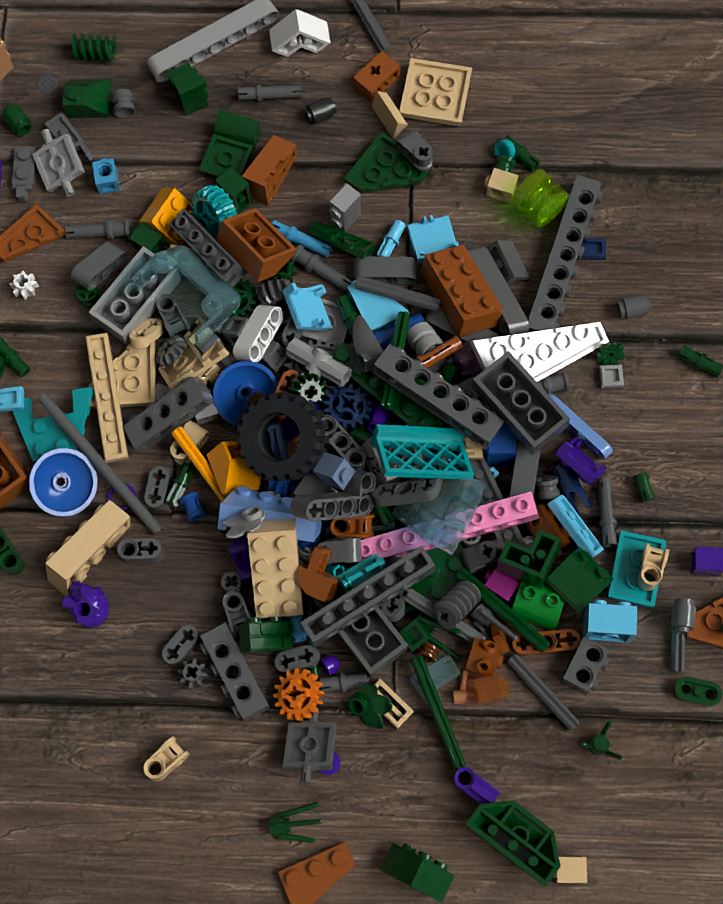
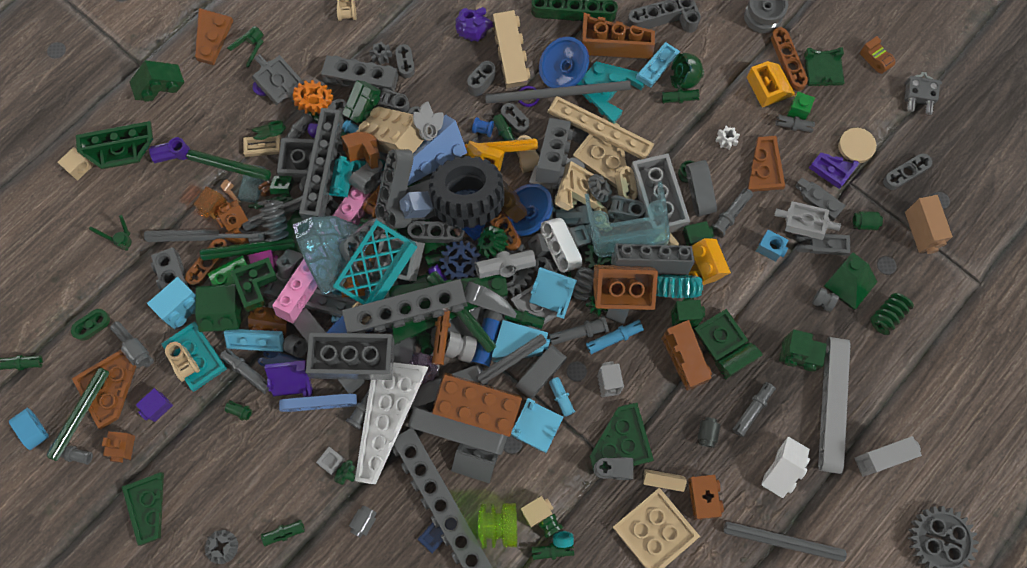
camera: 125 degrees right, 0 degrees up
dark green wing [309,221,377,259] -> none

